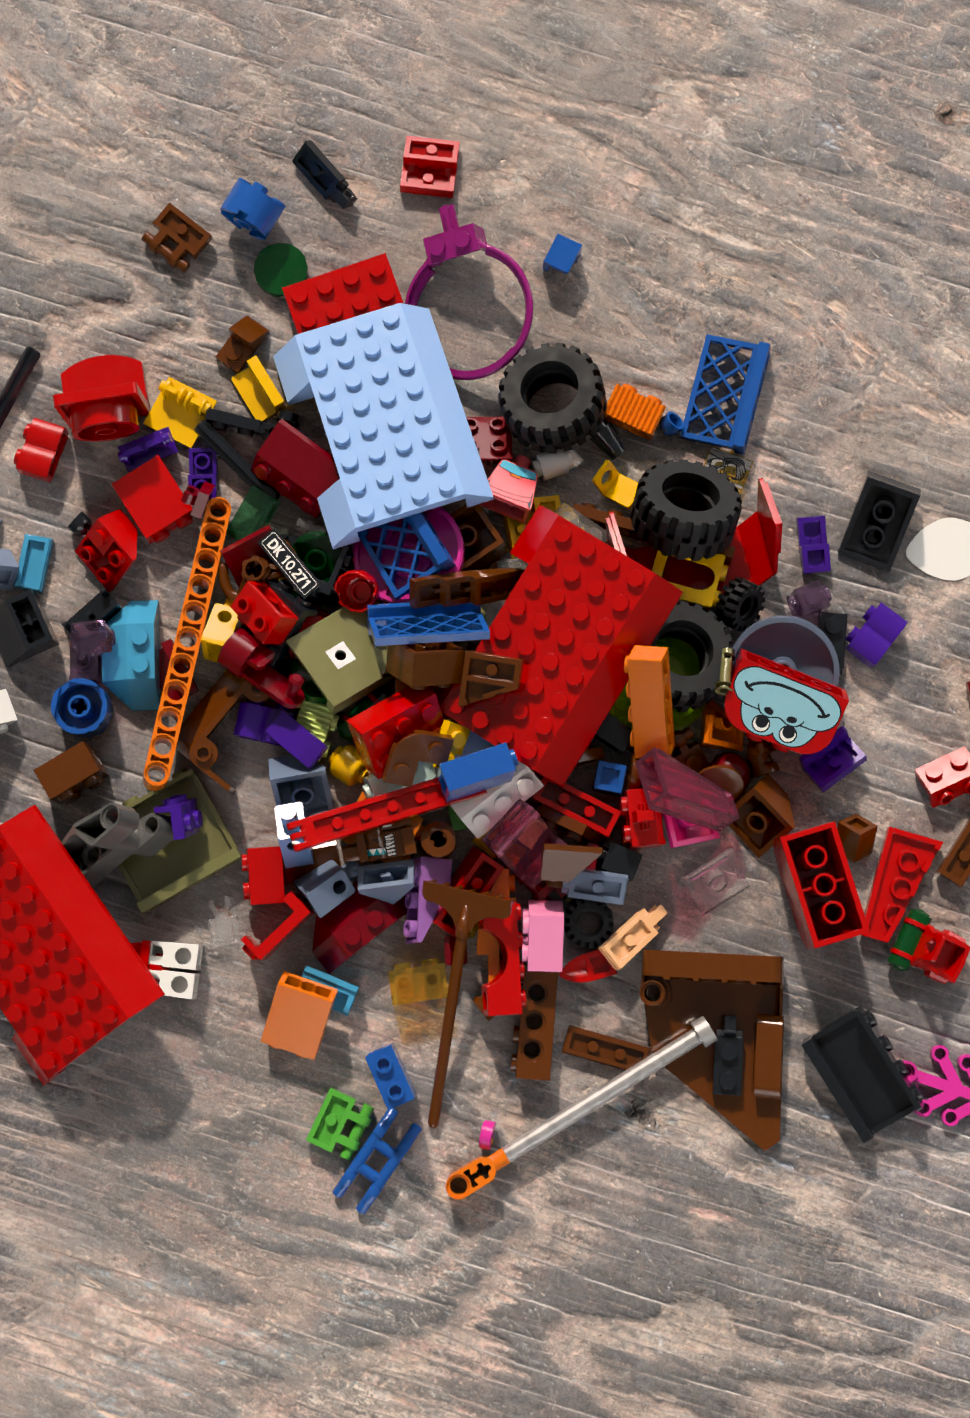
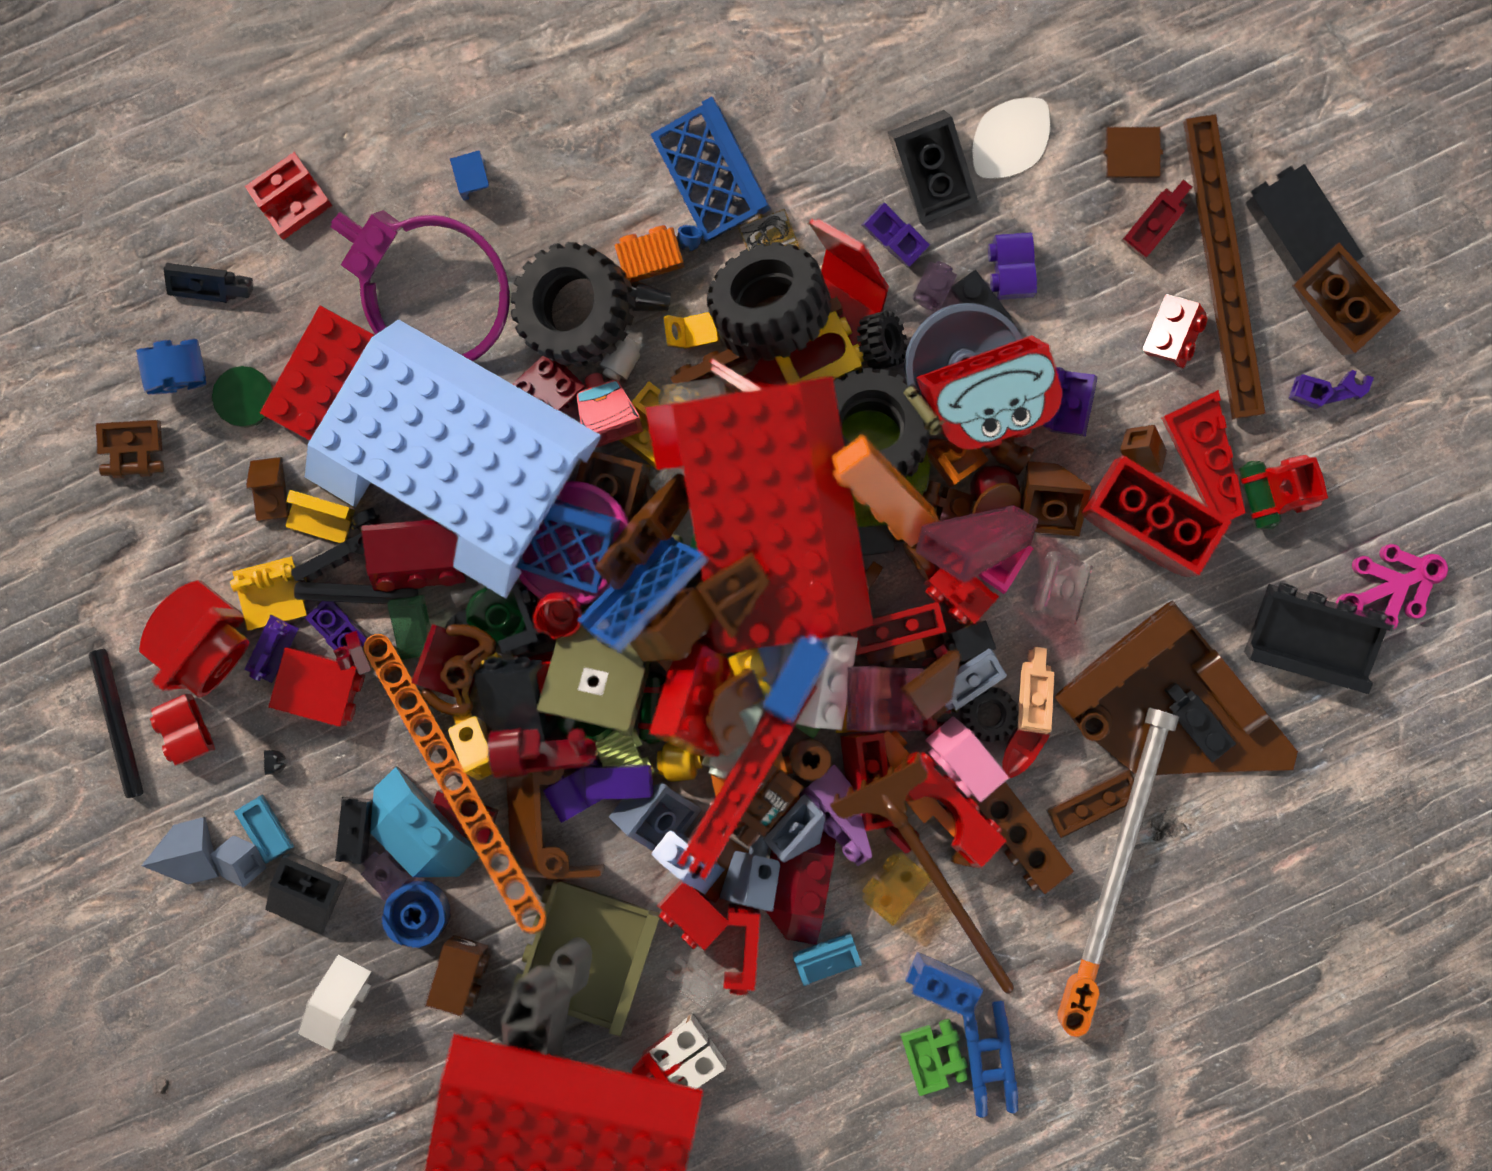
camera: 45 degrees left, 5 degrees up
clear purple brick [70,620,116,660] -> none
red slope [74,509,137,593] -> none
dark purple bracket [154,794,203,840] -> none
red brick [230,581,299,645] -> none
black sticker [258,528,321,599] -> none
orange brick [260,971,338,1060] -> none
dark pink tile [479,1120,496,1150] -> none
blue panel [592,760,627,796] -> none

